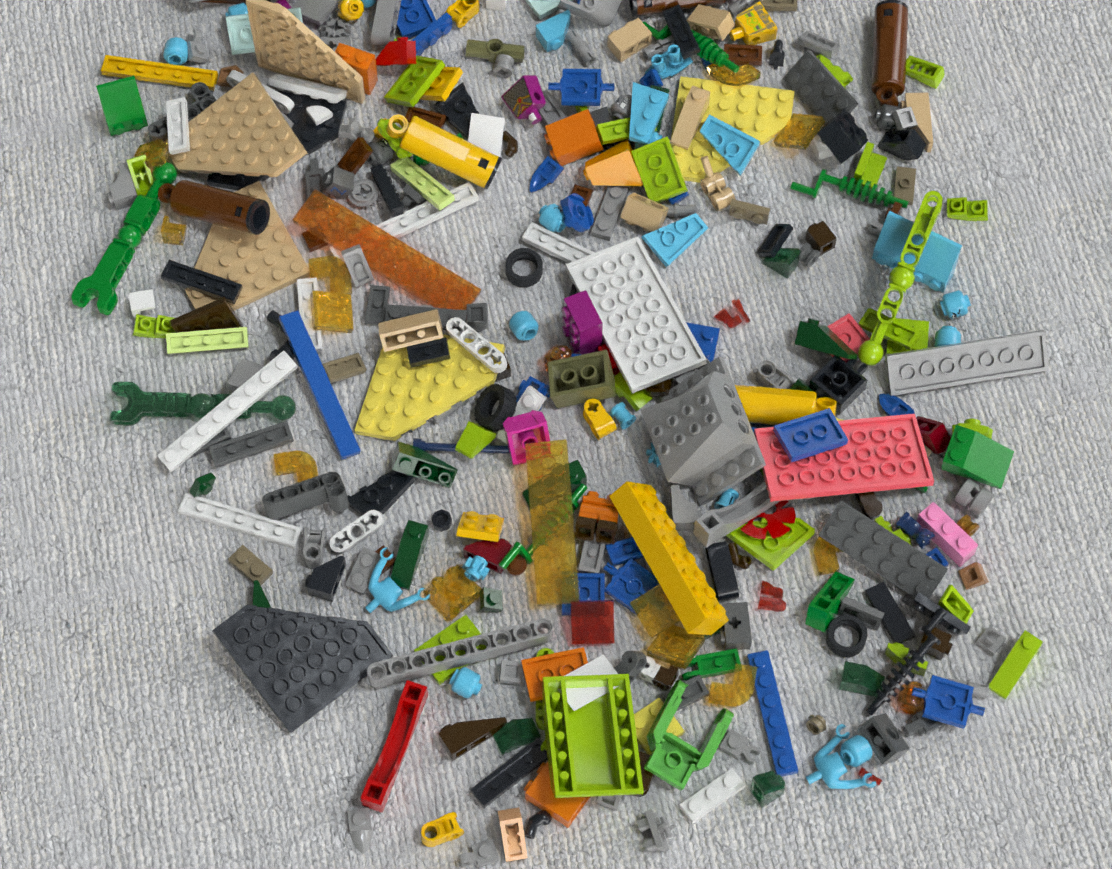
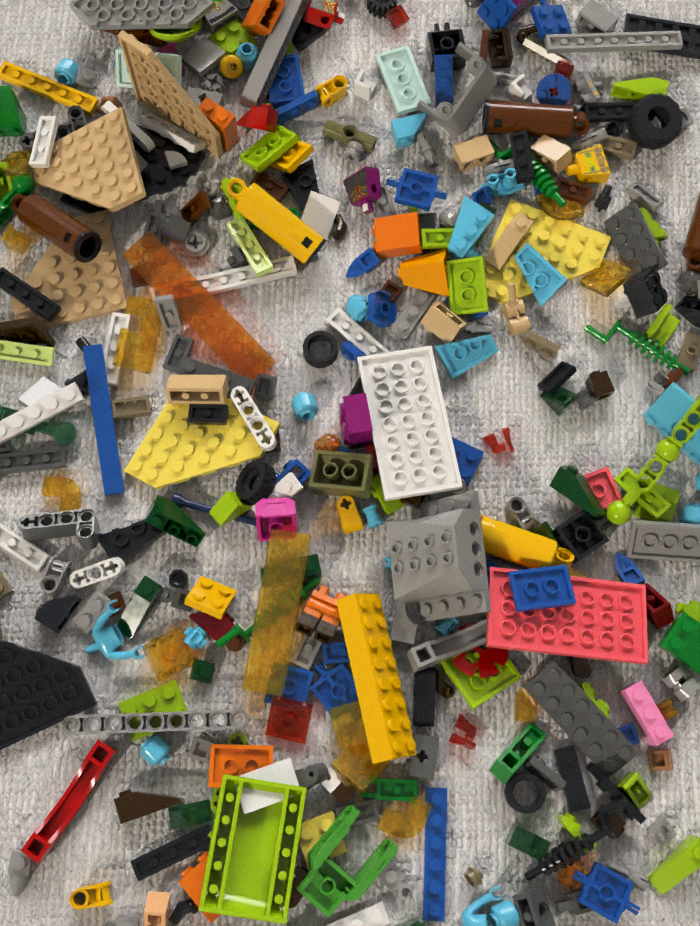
camera: 10 degrees right, 10 degrees up
black piece [370,164,405,218] -> none
dark blue animal [894,511,935,549] -> none
none -> dark grey plate [159,587,192,612]
none -> blue plate [341,340,367,362]

